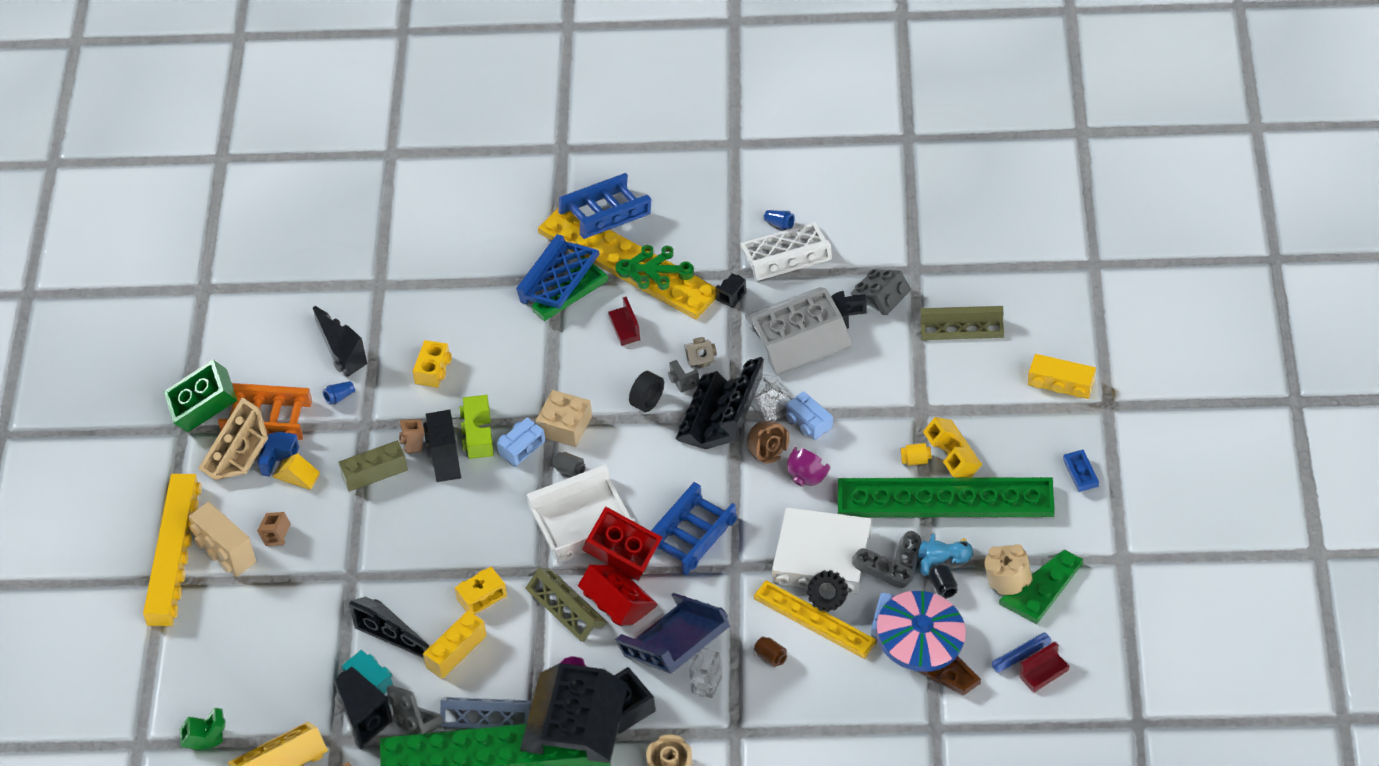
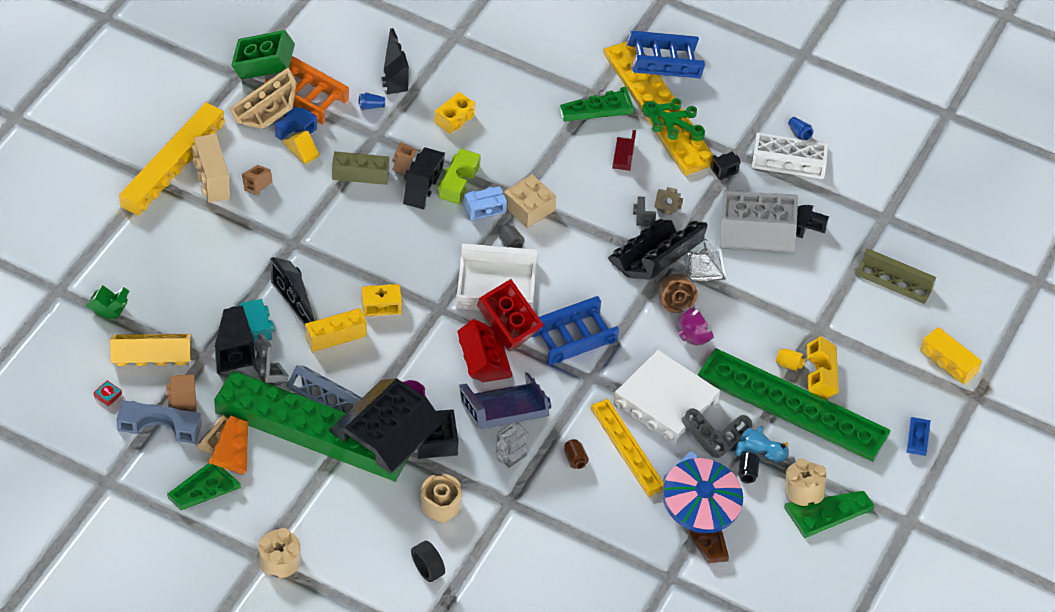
camera: 20 degrees right, 0 degrees up
blue fence [516,234,600,309] -> none
olive fence [525,568,607,642] -> none
black tyre [629,370,665,413] -> none
light blue brick [786,392,833,440] -> none
black tyre [807,570,848,612] -> none
dark grey bracket [851,269,911,315] -> none
blue axle [992,632,1051,673] -> none
dark red panel [1020,641,1069,693] -> none

